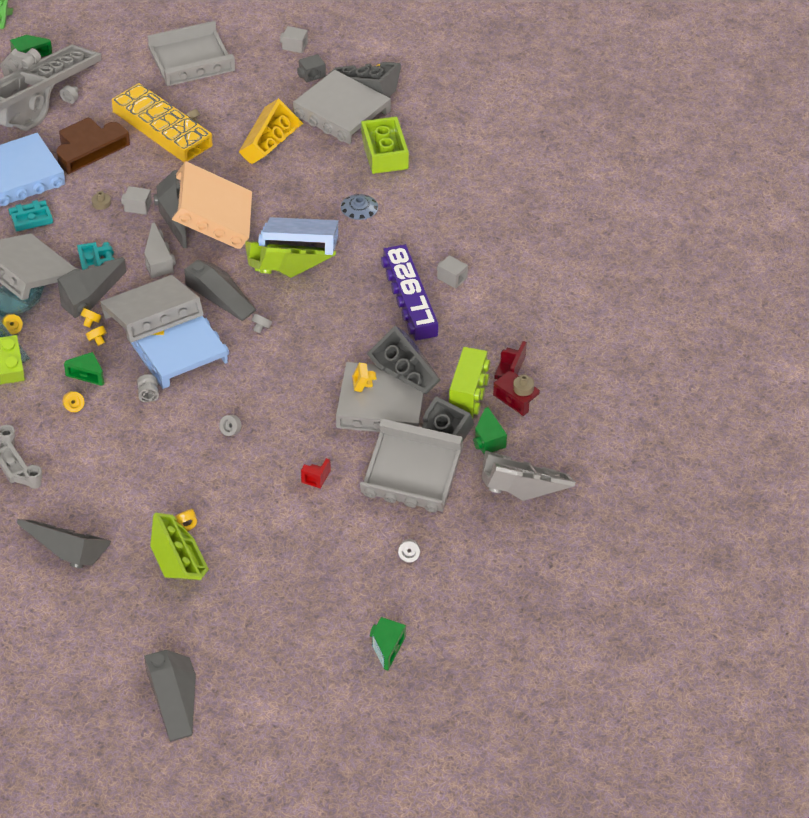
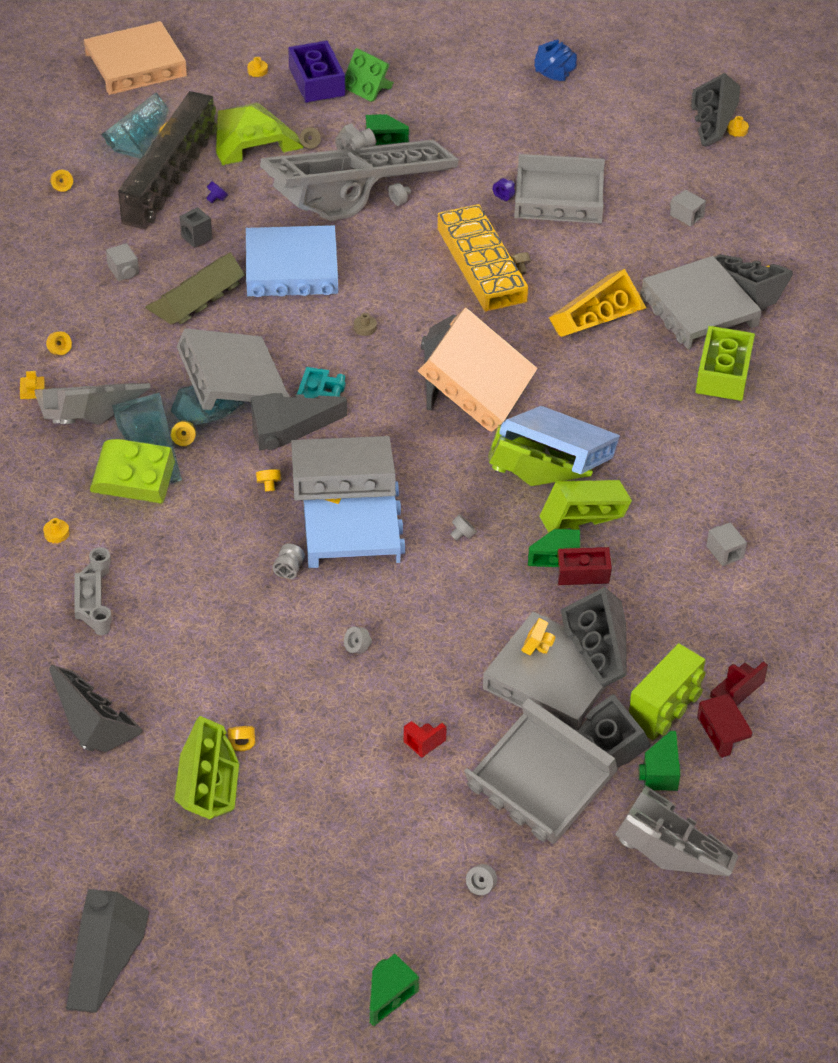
camera: 25 degrees right, 0 degrees up
teal plate [8,200,53,232] -> none
reddish brown brick [56,117,130,175] -> none
yellow tile [62,391,84,412] -> none
green slope [64,352,104,386] -> none
yellow tile [81,308,102,328] -> none
light grey brick [121,186,152,215] -> none
light grey slope [144,223,176,278] -> none
dark grey wedge [184,259,256,321] -> none
dark grey brick [297,54,326,83] -> none
sand blue dish [341,194,378,220] -> none
dark purple brick [381,244,438,341] -> none
dark tan tile [513,374,534,396] -> none
none -> dark purple tile [493,178,515,201]
none -> green slope [528,529,580,567]
none -> lime wedge [539,480,632,533]
none -> dark red panel [557,547,612,585]

